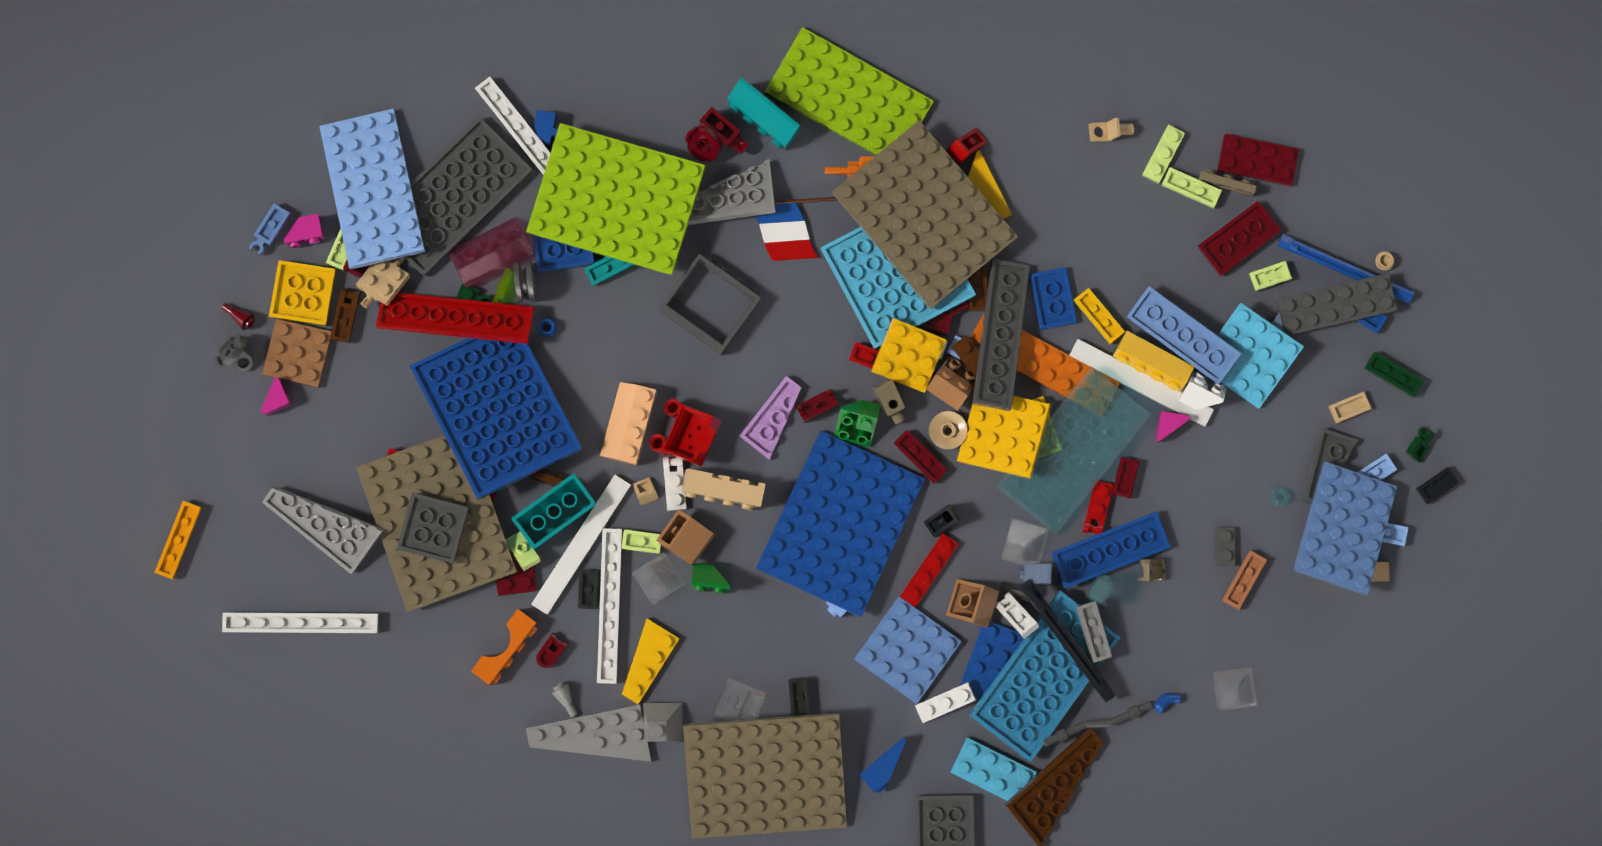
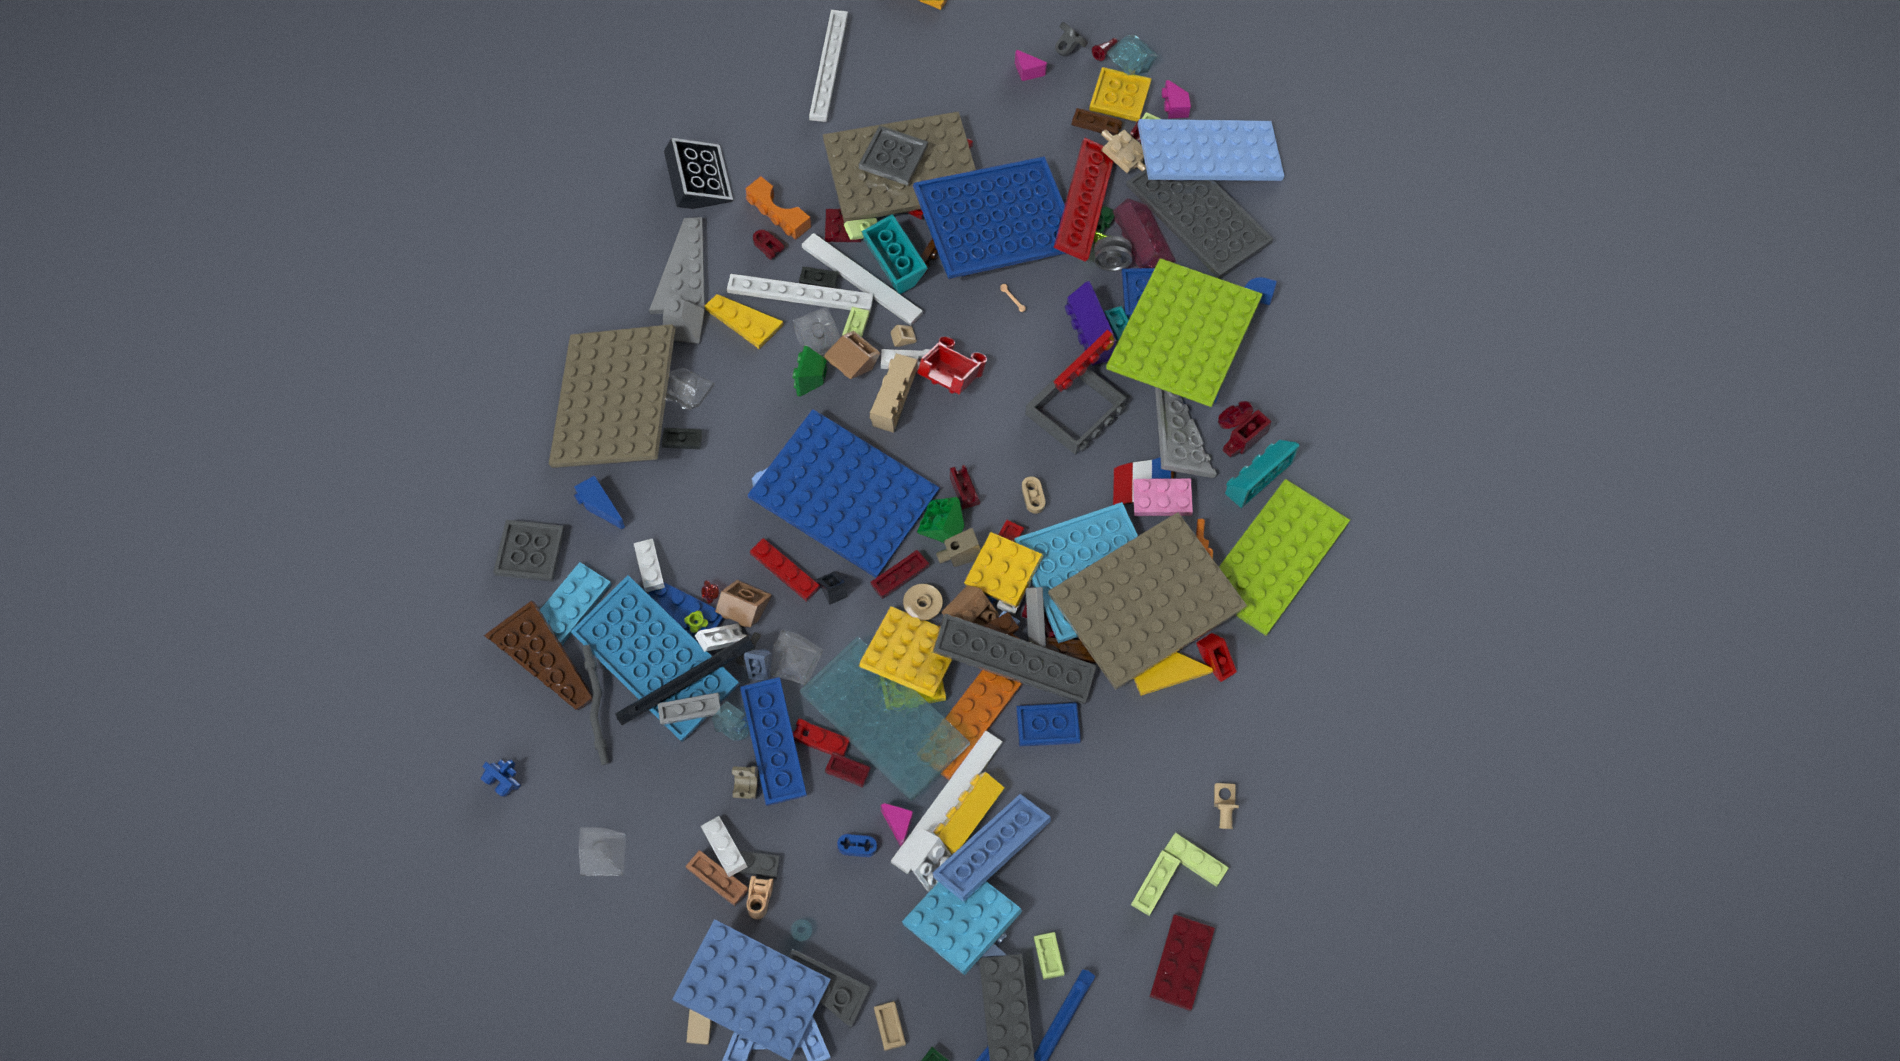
camera: 100 degrees right, 20 degrees down
medium blue plate [249,204,291,256] -> none
medium nougat plate [262,319,331,388] -> none
light grey wing [262,486,384,574] -> none
white plate [475,77,550,175] -> none
blue plate [538,318,557,337] -> none
light grey cone [551,682,577,717] -> none
light nougat slope [600,382,657,466] -> none
lavender wing [739,376,801,460] -> none
medium blue plate [854,597,962,704] -> none
yellow plate [1073,288,1125,345] -> none
blue arm [1154,694,1180,714] -> none
dark red plate [1197,201,1281,276] -> none
dark tan plate [1198,170,1257,197] -> none
none -> blue hips [480,760,521,797]
none -> black slope [664,138,733,209]
none -> lime plate [684,611,708,633]
none -> clear red plate [701,580,719,603]
none -> white plate [701,816,747,877]
none -> light nougat piece [747,876,773,920]
none -> blue beam [837,834,877,857]
none -> light nougat hinge [1000,284,1026,312]
none -> tan plate [1022,477,1045,514]
none -> light grey tile [1026,587,1046,647]
none -> red plate [1053,329,1115,392]
none -> dark purple slope [1065,281,1116,366]
none -> clear light blue slope [1107,34,1158,75]
none -> bright pink plate [1133,479,1193,516]

